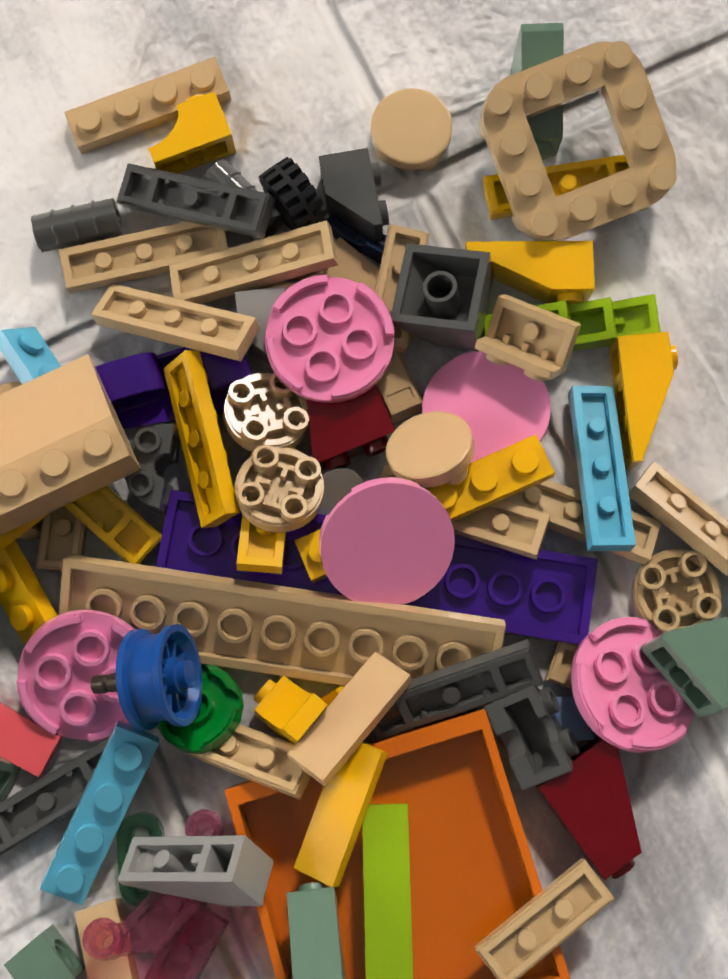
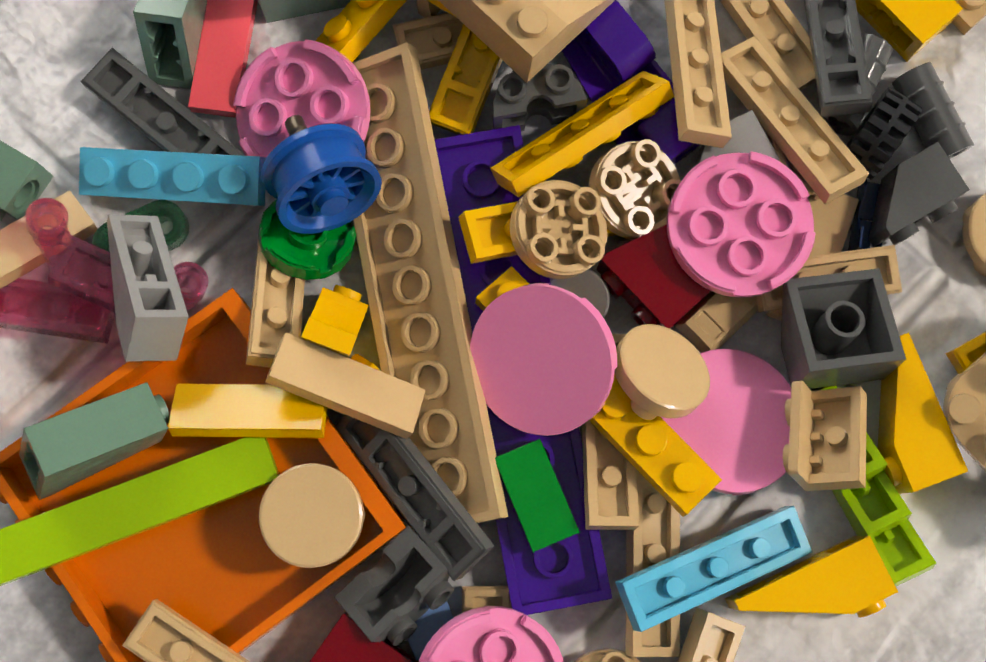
camera: 65 degrees right, 0 degrees up
none -> tan tile [259,463,365,568]
none -> green tile [495,439,580,552]
none -> dark grey axle [892,62,974,159]

